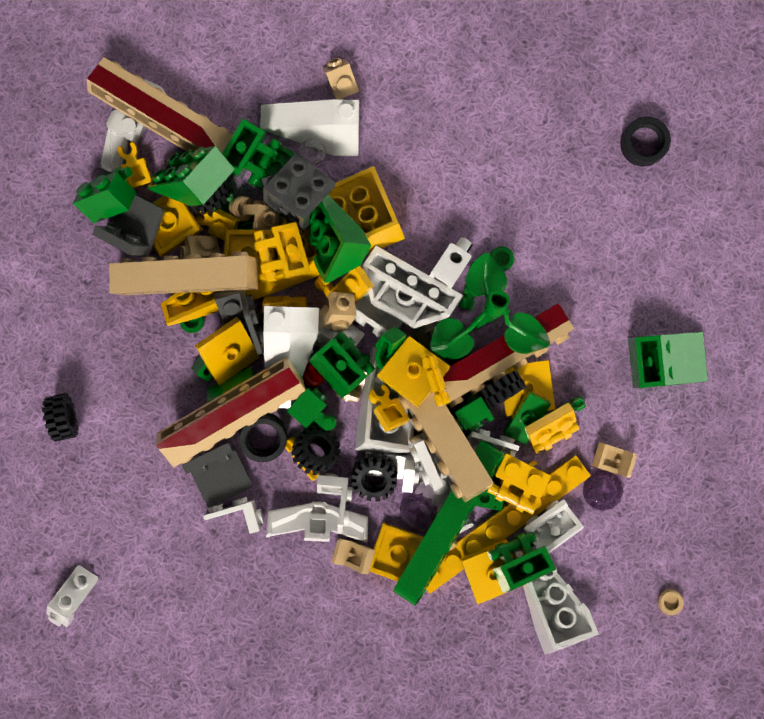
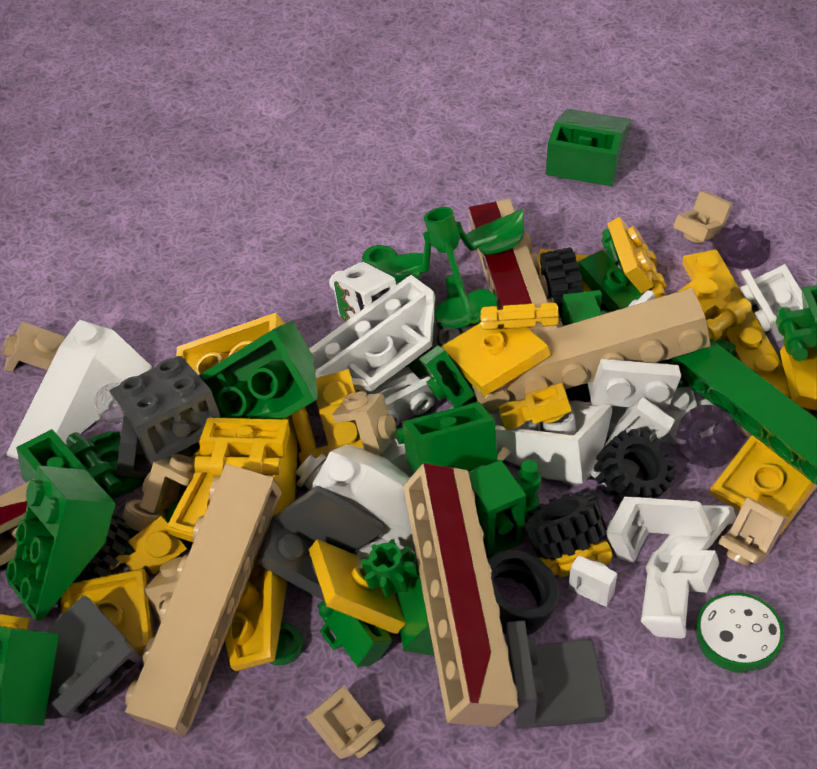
camera: 65 degrees left, 40 degrees down
white bracket [203,497,265,534] -> none
black tyre [620,116,671,167] -> none
none -> white plate [296,454,327,490]
none -> tan bracket [306,686,386,759]
none -> green gear [361,539,418,598]
none -> white plate [568,555,617,607]
none -> white tile [695,593,784,673]

